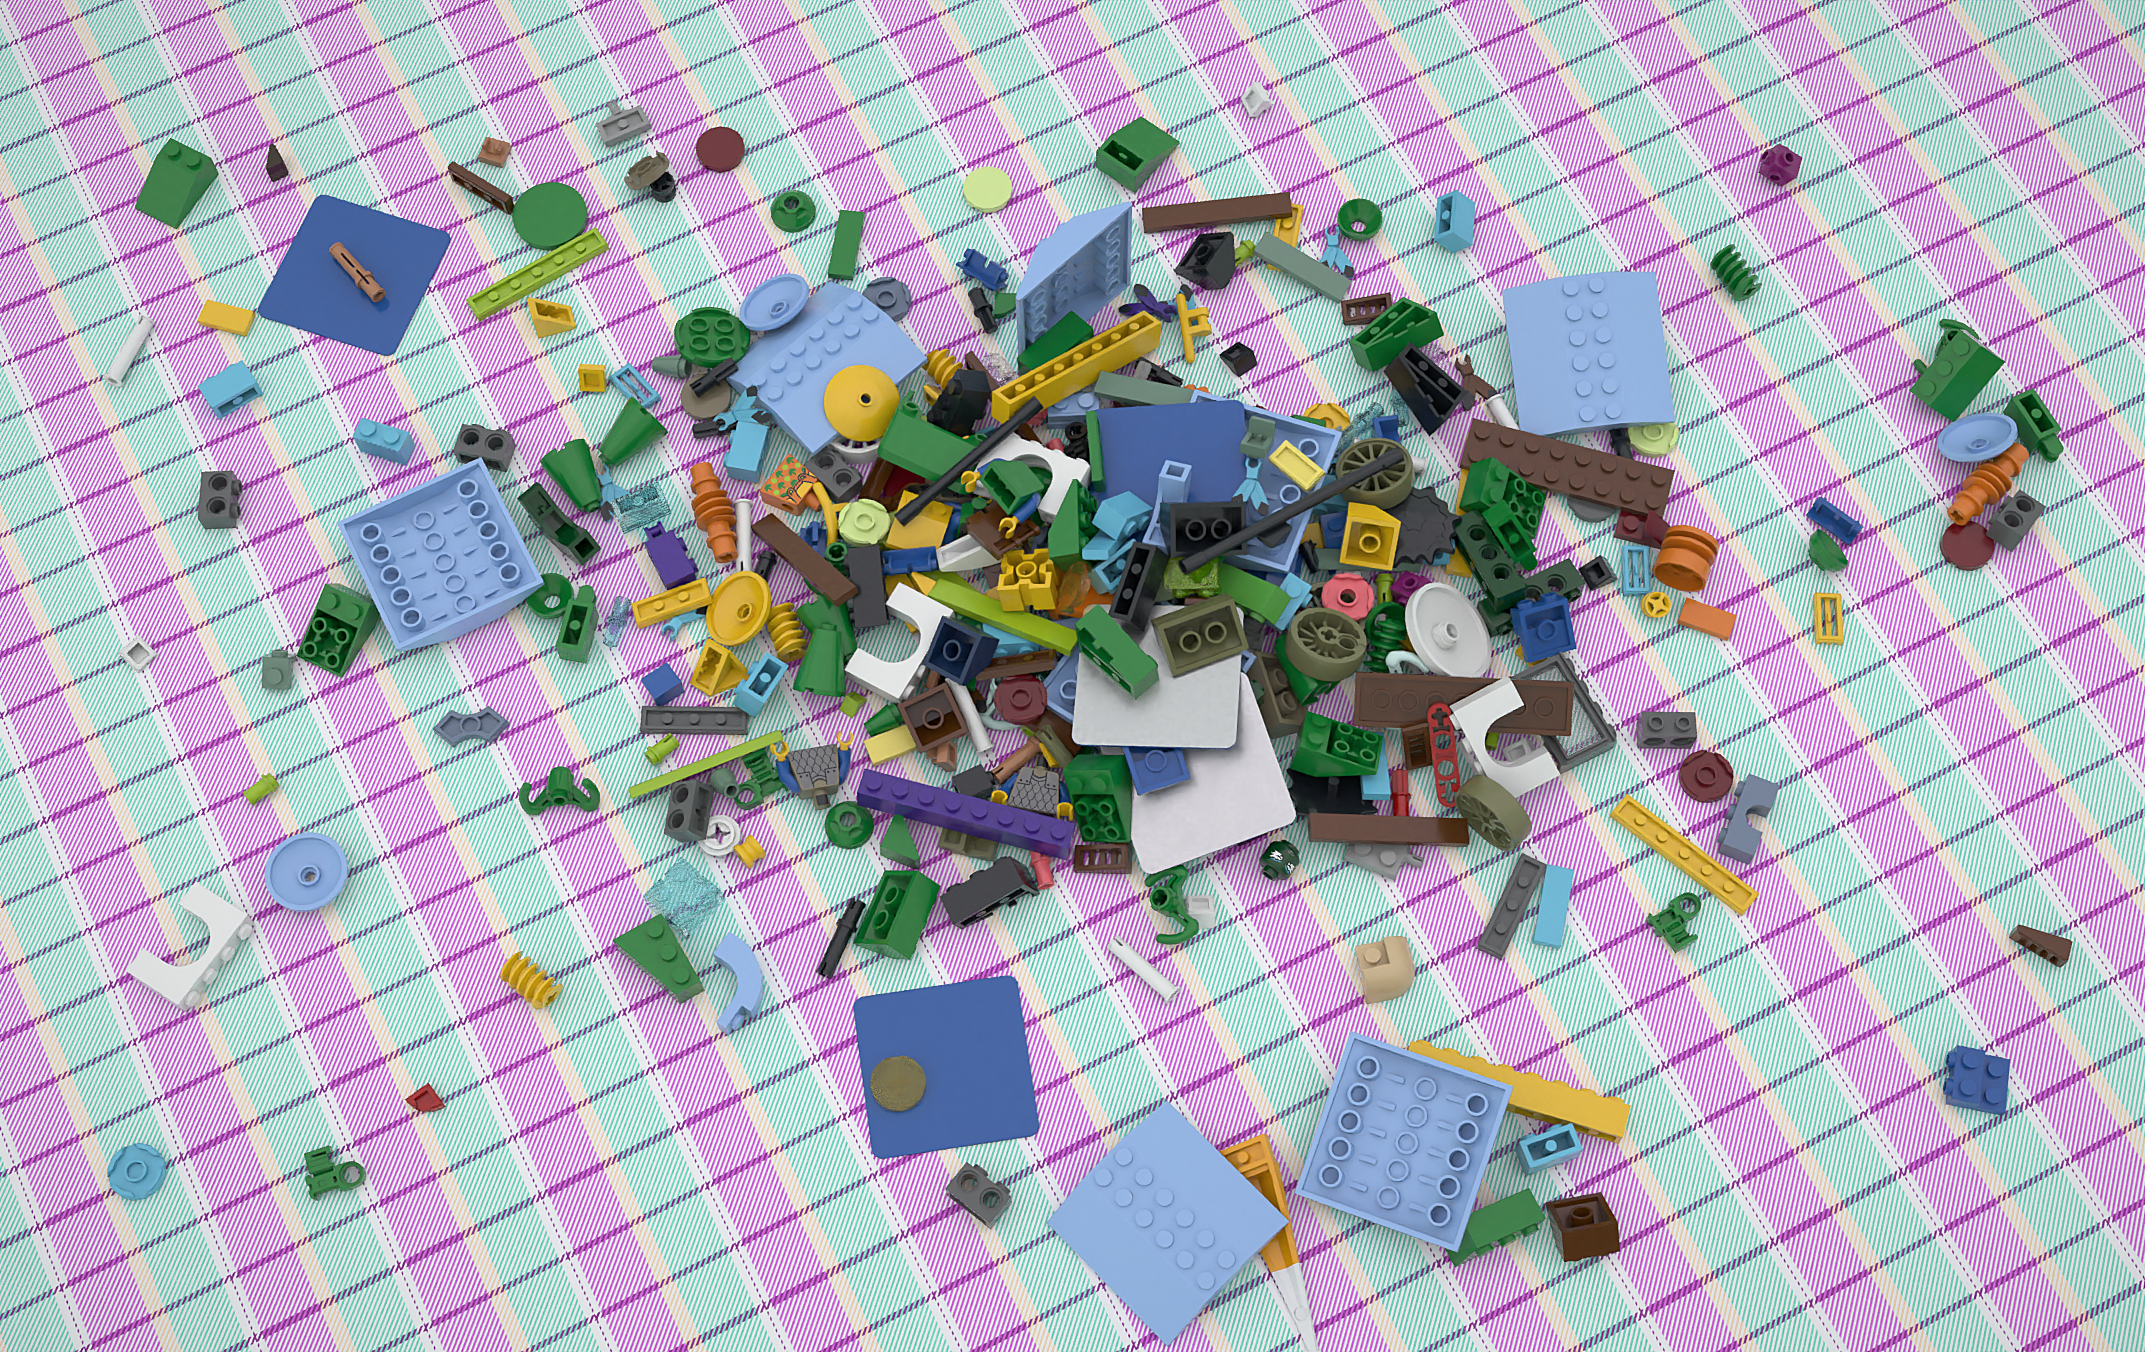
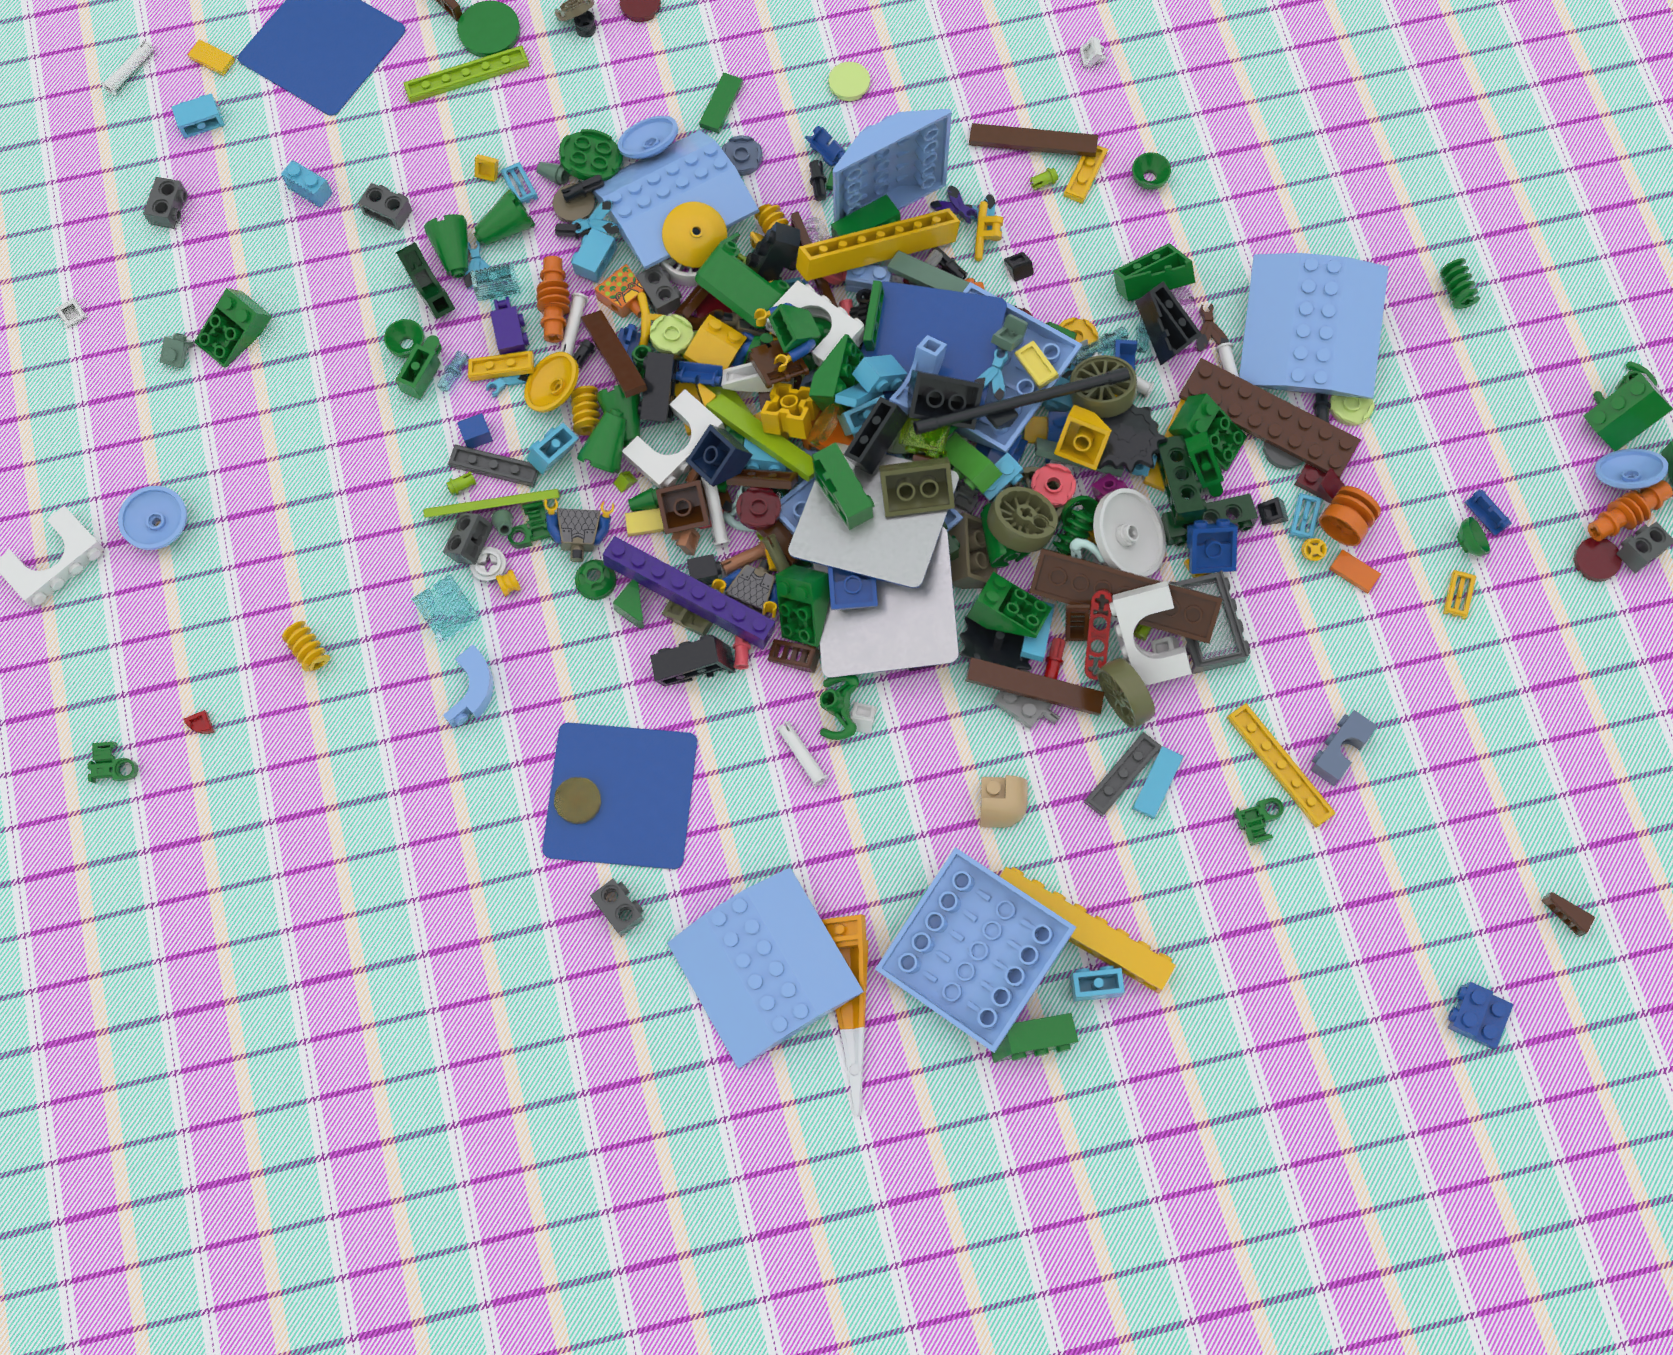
camera: 15 degrees right, 5 degrees up
lime pin [243,773,279,806] -> none
nougat pin [329,242,386,302] -> none
light blue slope [337,457,544,652] -> none
sand blue tile [433,706,510,748] -> none
green piece [519,766,601,815] -> none
yellow slope [527,297,576,339] -> none
green wedge [613,913,705,1004] -> none
yellow slope [689,638,750,696] -> none
green piece [771,190,816,233] -> none
black pin [816,897,866,979] -> none
green slope [854,870,941,960] -> none
black piece [894,396,1044,527] -> none
green slope [1096,116,1180,193] -> none
black slope [1174,231,1236,290] -> none
sand green tile [1252,231,1352,304] -> none
dark green head [1259,840,1300,881] -> none
black pin [1298,539,1321,574] -> none
medium azure piece [1320,226,1354,279] -> none
reddish brown slope [1341,292,1394,326] -> none
lime pin [1375,573,1395,606] -> none
medium azure brick [1434,190,1475,253] -> none
reddish brown slope [1546,1192,1620,1262] -> none
dark grey brick [1636,712,1697,749] -> none
dark red tile [1679,750,1734,803] -> none
magenta brick [1758,143,1802,187] -> none

